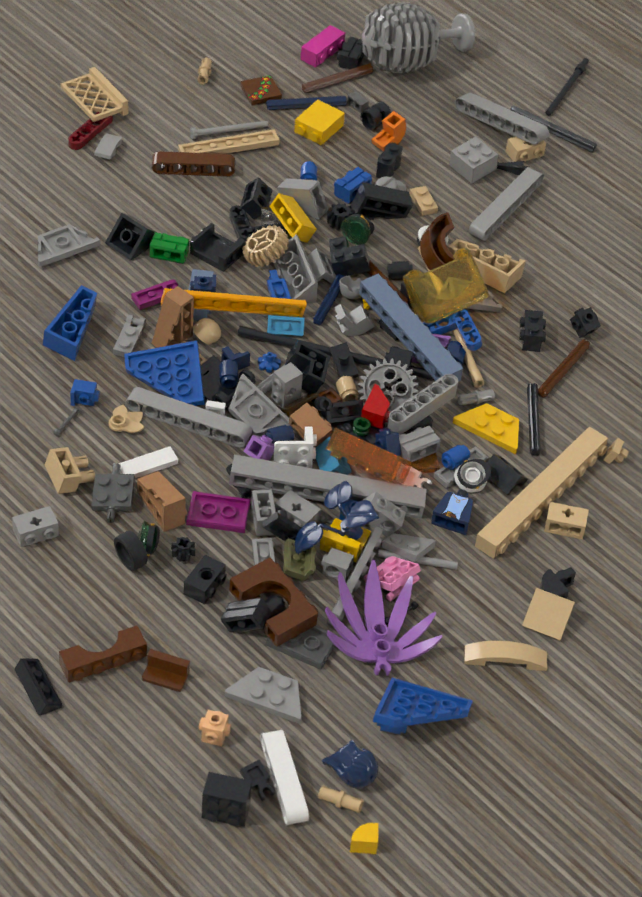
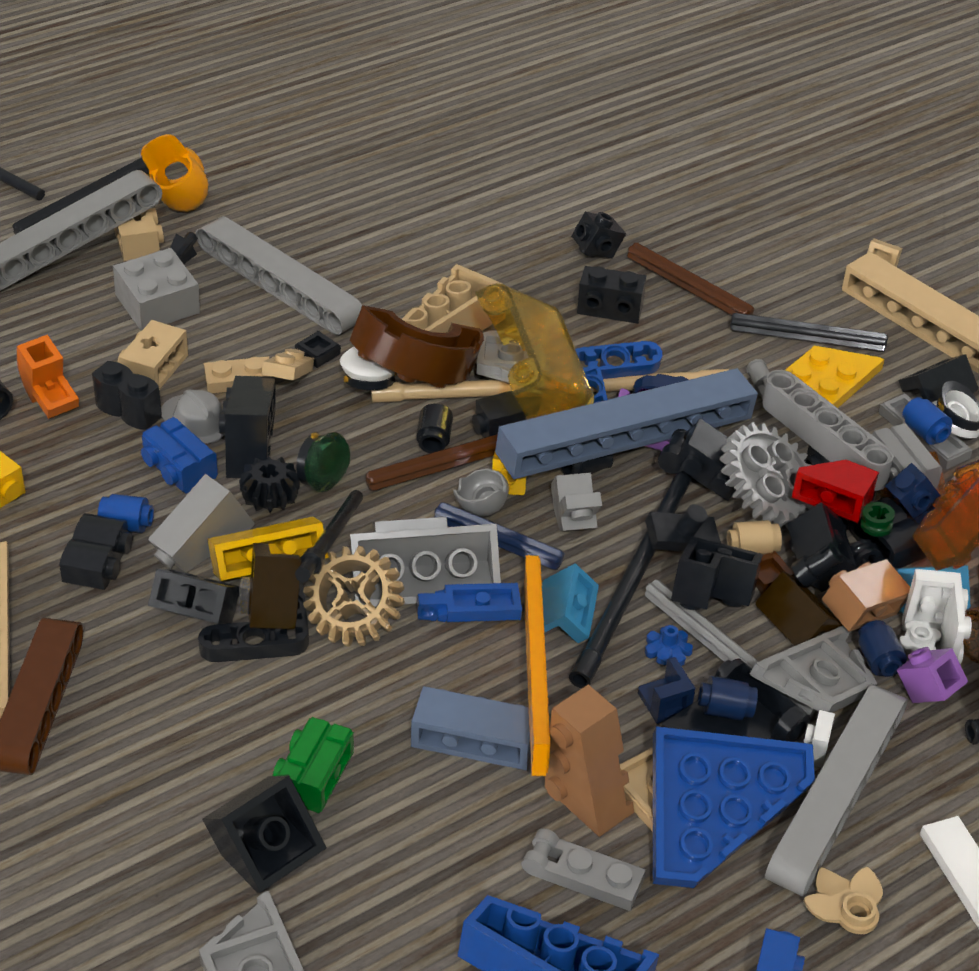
camera: 80 degrees left, 5 degrees down
magenta plate [131,279,181,310] -> none
black panel [190,223,246,272] -> none
dark blue brick [190,274,216,293] -> none
light grey brick [271,363,303,408] -> none
black brick [329,236,371,276] -> none
none -> black brick [59,513,132,590]
none -> tan brick [118,320,188,390]
none -> light orange piece [141,134,209,212]
none -> dark brown panel [248,543,301,629]
none -> tan plate [262,349,314,381]
none -> black tile [295,331,341,368]
none -> black bar [295,490,363,582]

